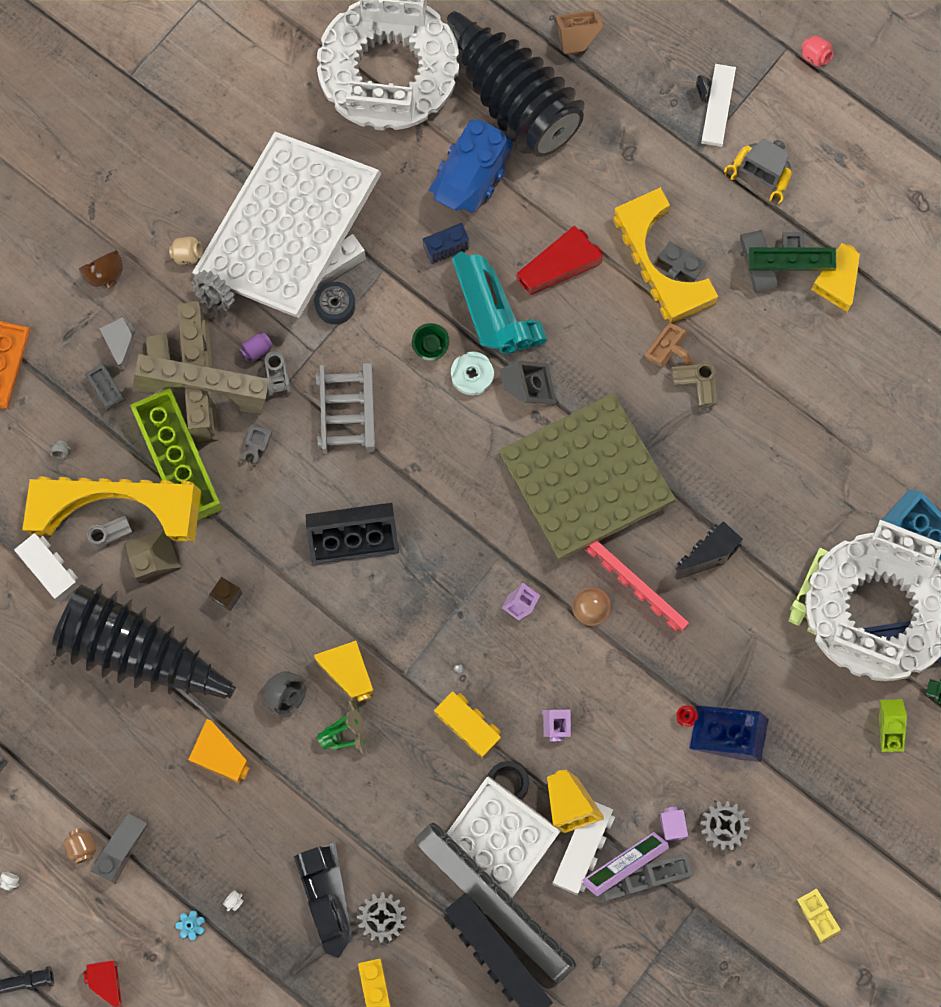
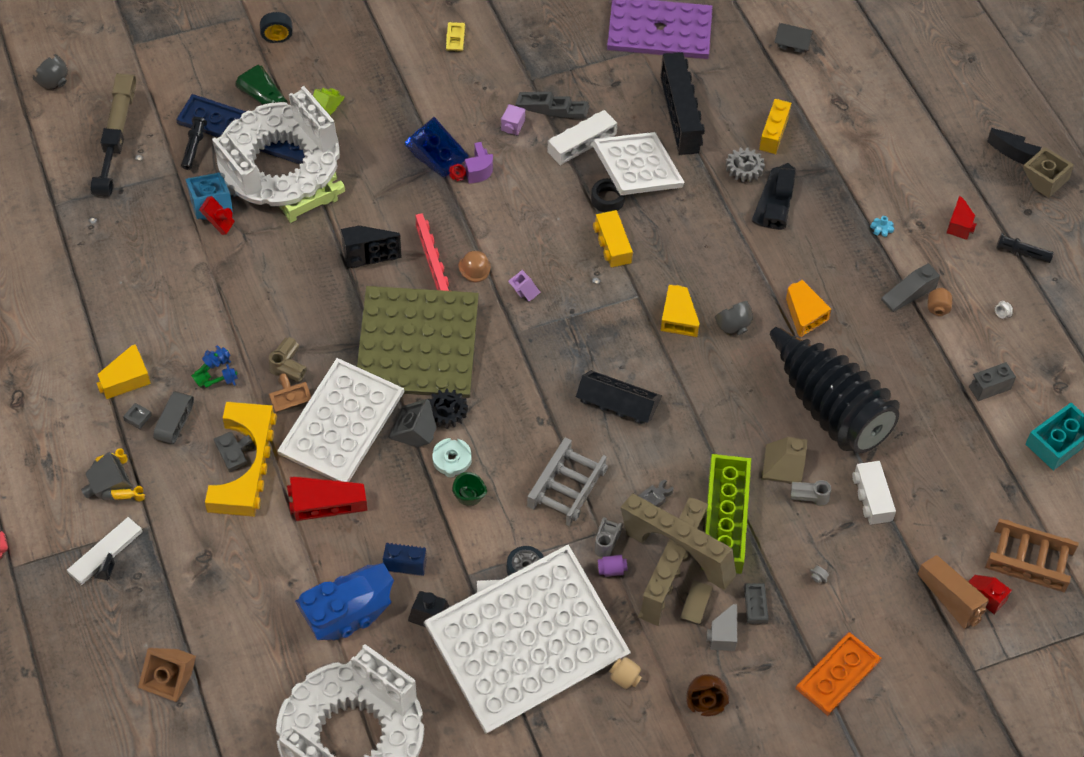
camera: 155 degrees left, 20 degrees down
yellow arch [22,476,201,542] -> none
light grey gear [191,270,235,313] -> none
dark brown brick [209,577,243,612] -> none
white plate [223,890,243,911] -> none
plant [317,700,366,755] -> none
dark grey beam [415,822,577,983] -> none
black cone [447,11,585,157] -> none
teal panel [452,251,547,354] -> none
lavender brick [542,710,571,741] -> none
yellow slope [547,770,604,833] -> none
tile [583,832,669,896] -> none
light grey gear [700,801,750,851] -> none
dark green plate [749,247,836,271] -> none
none -> blue plant [191,345,238,388]
none -> red tile [199,196,235,235]
none -> white plate [277,358,405,482]
none -> black torso [408,591,449,627]
none -> black gear [428,388,468,429]
none -> medium lavender brick [465,142,493,184]

